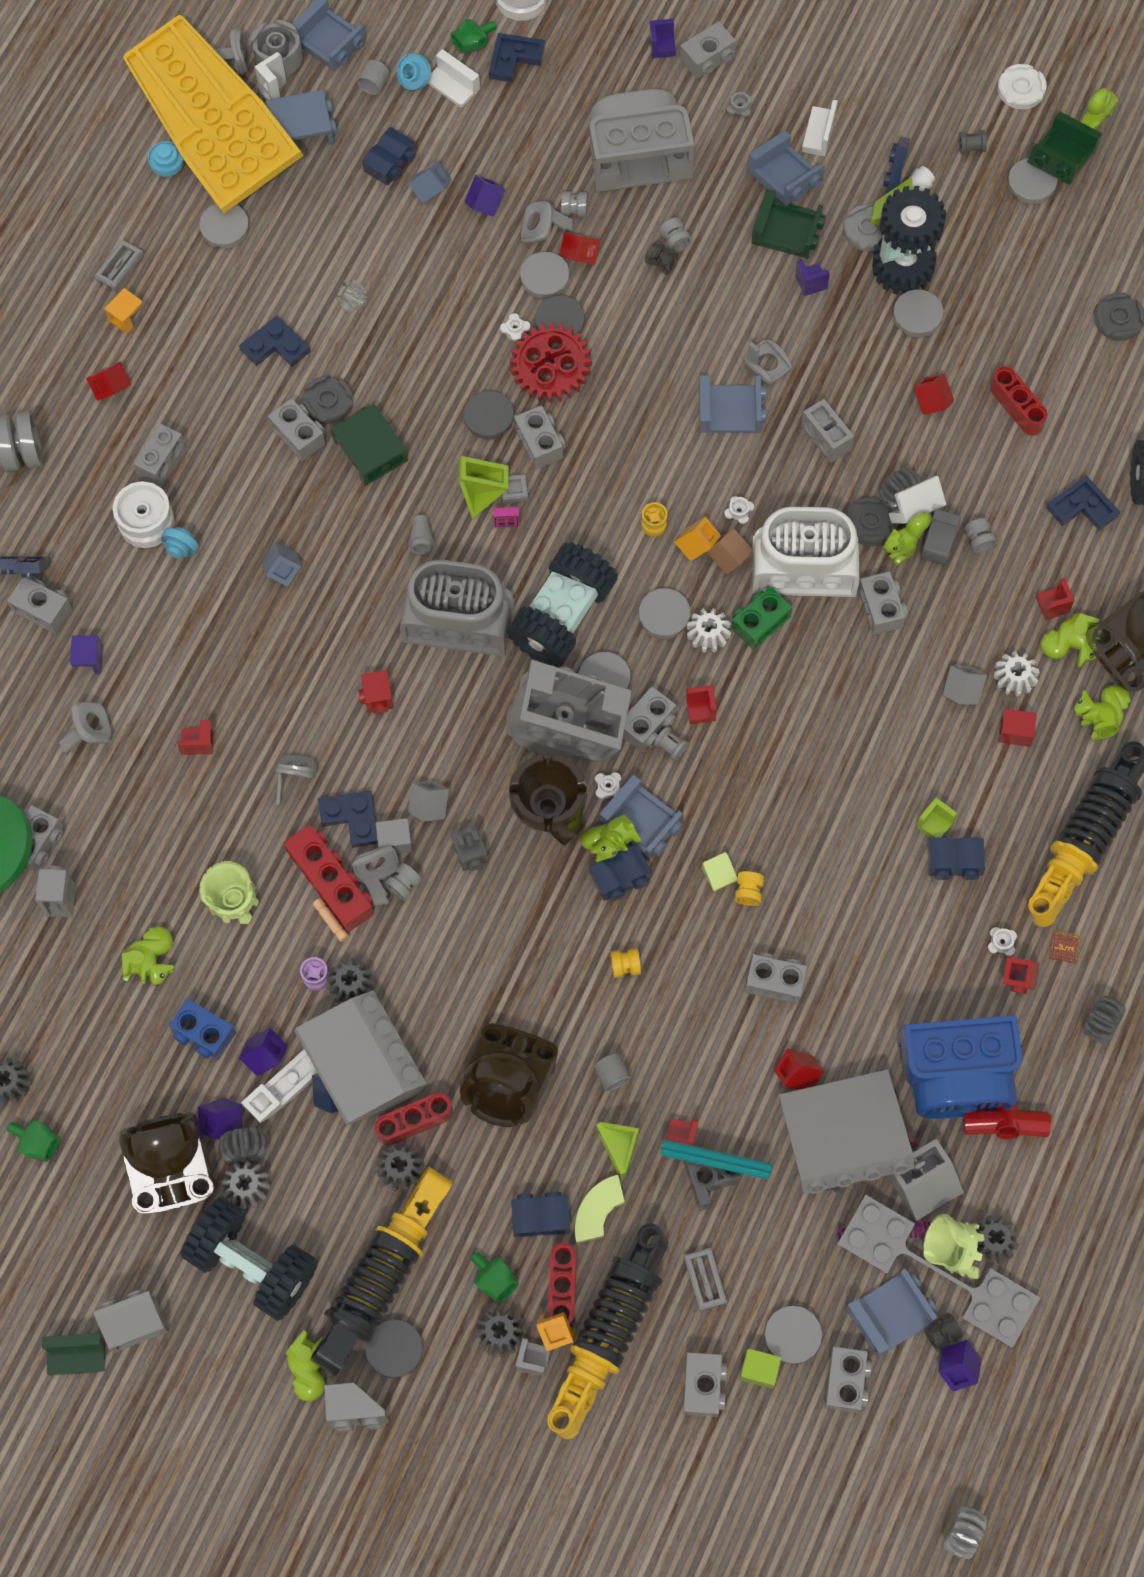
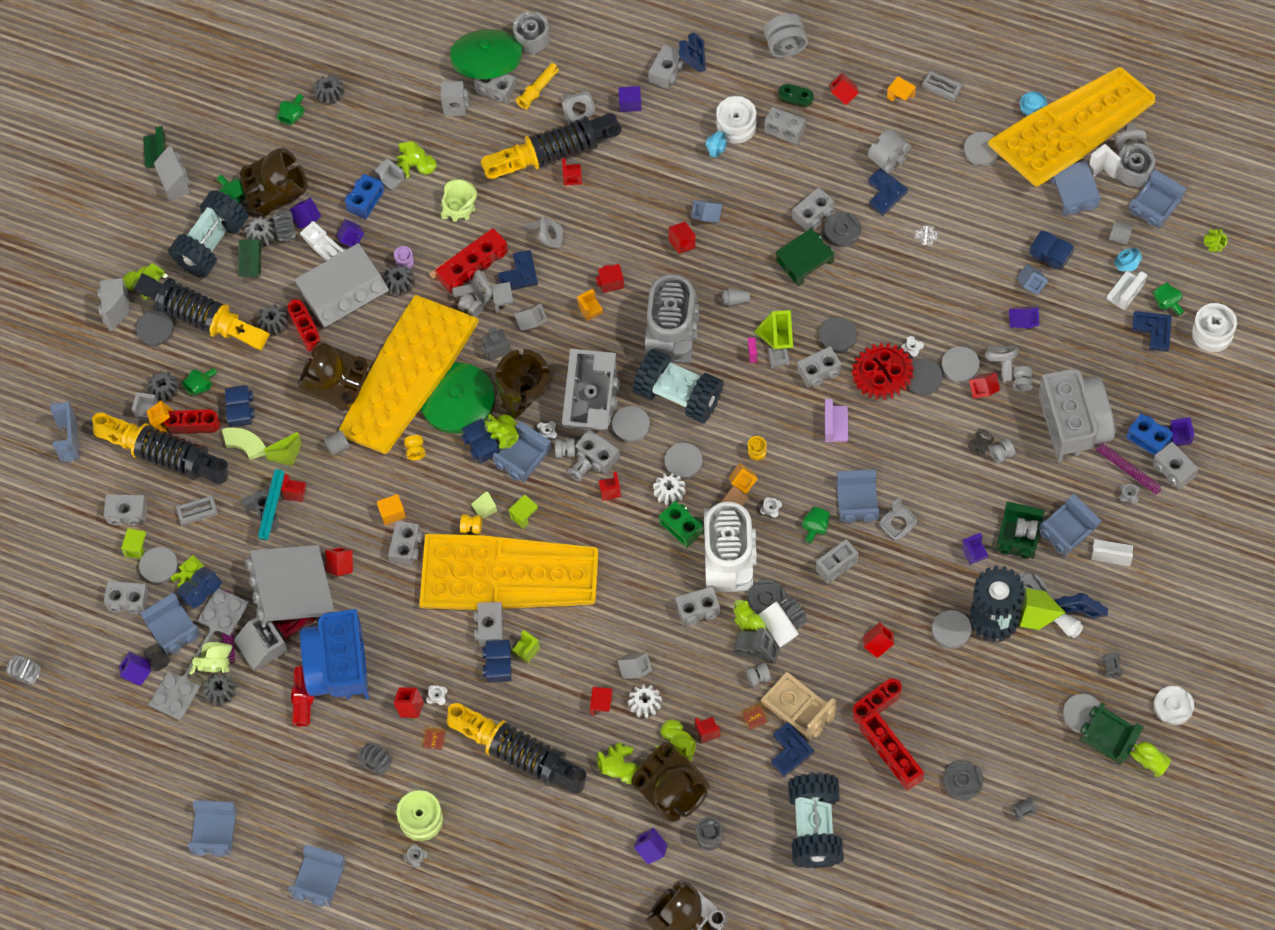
camera: 90 degrees right, 5 degrees down
none -> sand blue panel [50,402,80,462]
none -> lime plate [170,555,205,588]
none -> dark blue brick [177,567,222,608]
none -> green piece [217,174,245,203]
none -> dark green panel [238,239,262,277]
none -> yellow wing [339,295,479,454]
none -> light grey panel [375,158,405,191]
none -> light orange panel [377,494,406,525]
none -> yellow wing [419,534,599,610]
none -> green dish [420,362,495,434]
none -> light grey brick [474,602,503,647]
none -> black piece [481,113,622,179]
none -> lime panel [509,495,538,530]
none -> yellow pin [516,63,559,110]
none -> light grey wheel [555,438,575,458]
none -> light orange panel [577,289,603,321]
none -> red brick [668,221,696,254]
none -> tile [742,703,768,730]
none -> tan bracket [761,672,837,741]
none -> dark green plate [778,84,814,108]
none -> green piece [802,507,830,544]
none -> lavender panel [825,399,848,442]
none -> red brick [859,711,924,791]
none -> light grey brick [868,129,911,174]
none -> light grey wheel [1015,518,1038,540]
none -> magenta piece [1096,443,1162,495]
none -> blue brick [1126,413,1174,456]

